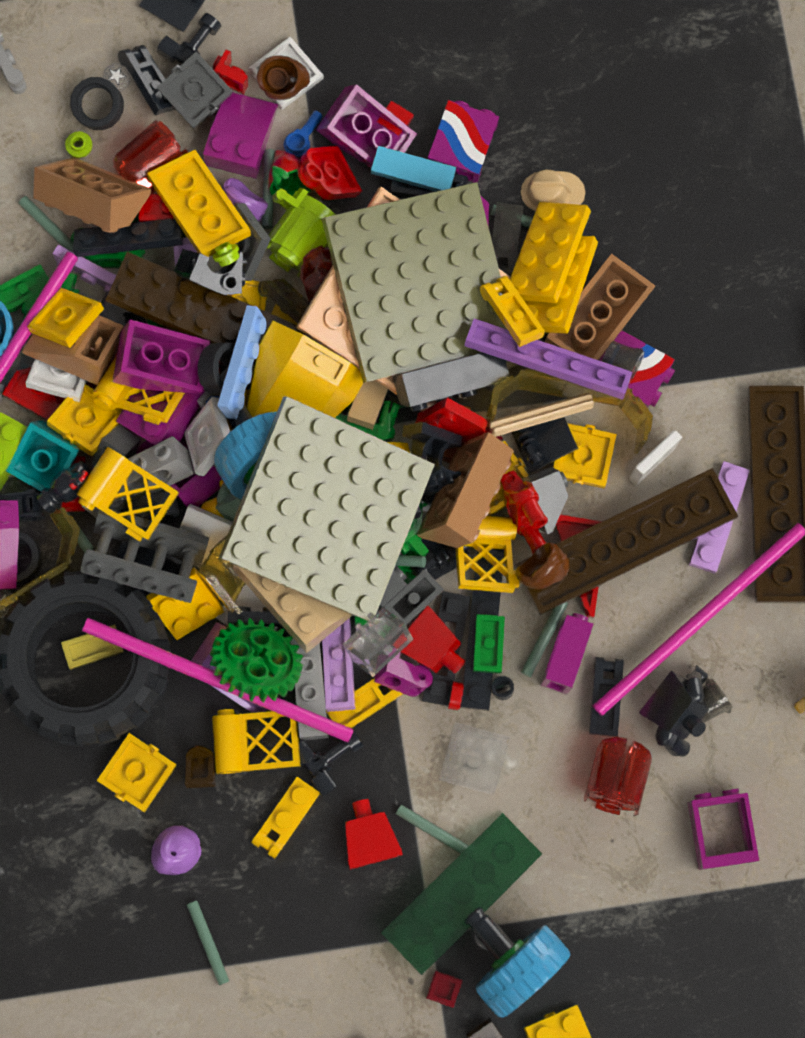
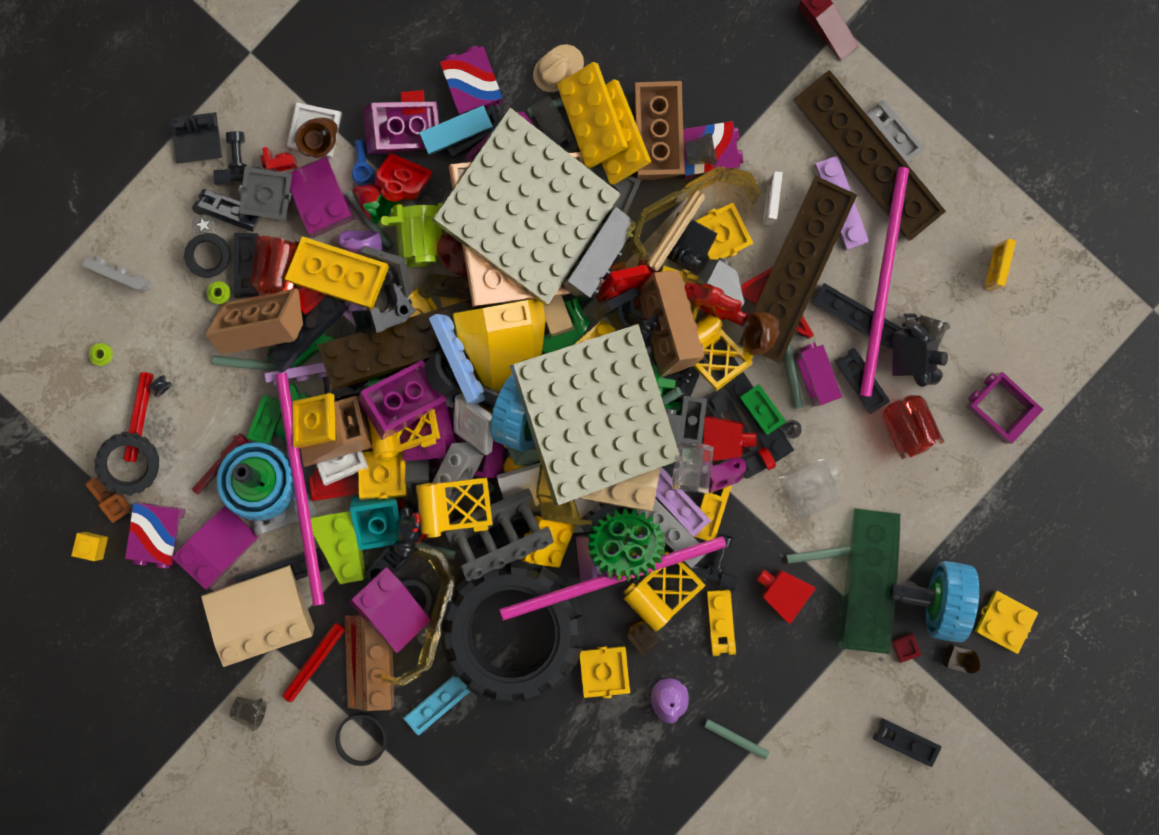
camera: 30 degrees left, 10 degrees up
light yellow tile [61,625,124,670] -> none
lime plate [212,242,240,267] -> none
medium lavender plate [464,319,632,400] -> none
yellow plate [480,276,545,347] -> none
none -> black plate [234,233,259,298]
none -> black plate [811,283,903,350]

